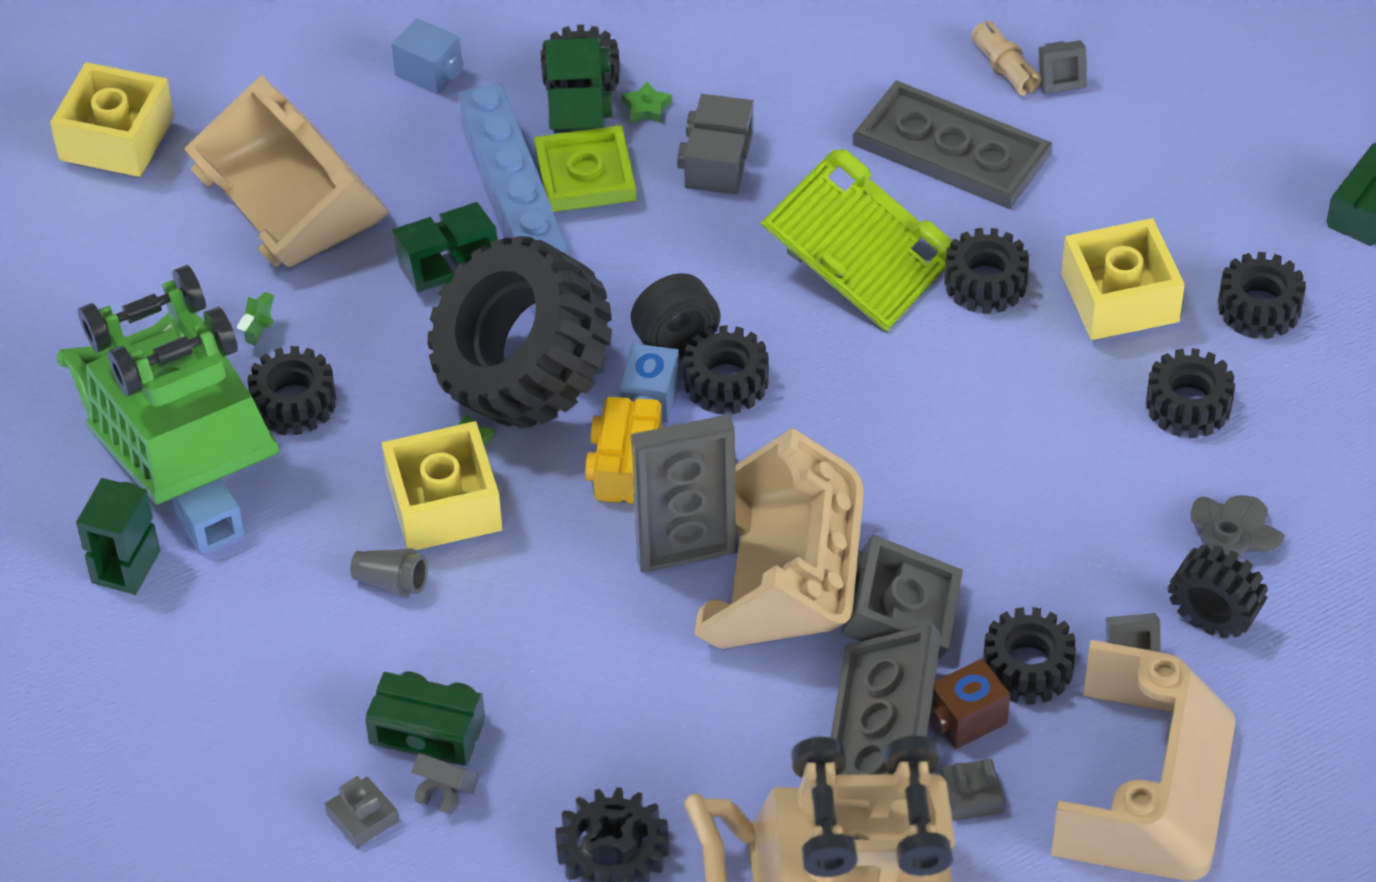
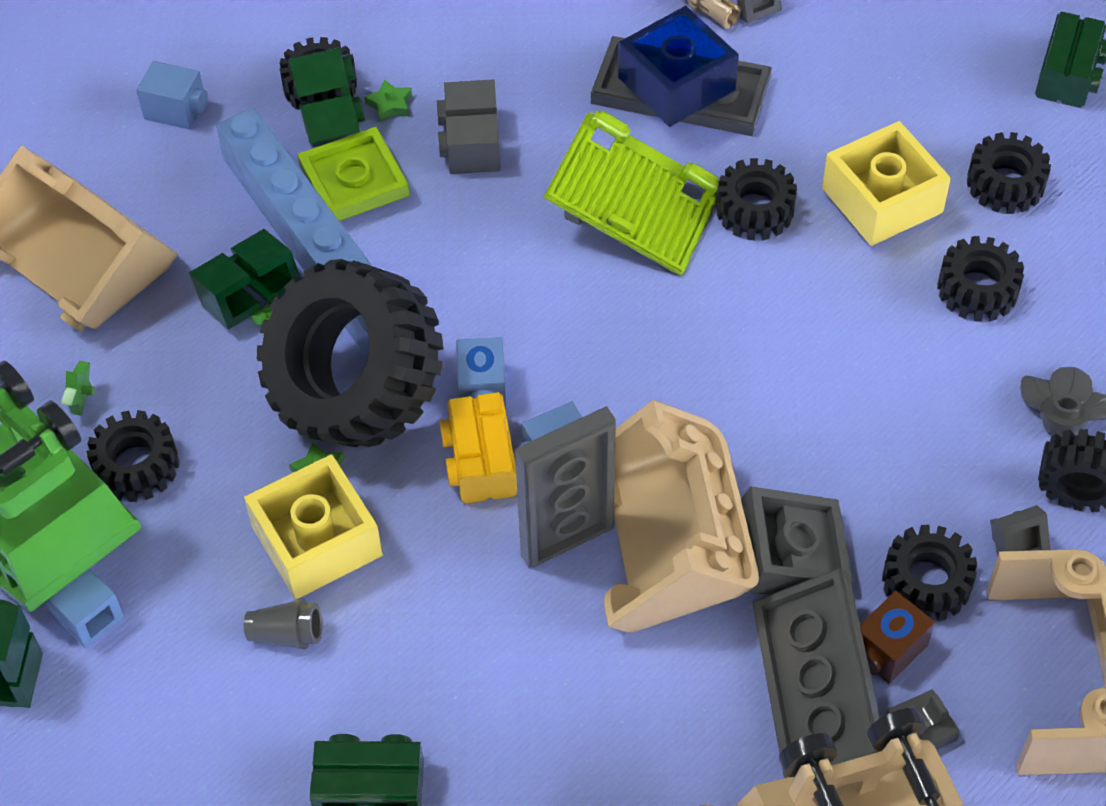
camera: 15 degrees left, 5 degrees up
black tyre [630,273,721,359] -> none
black tyre [683,325,769,414] -> none
none -> clear blue brick [618,5,739,128]

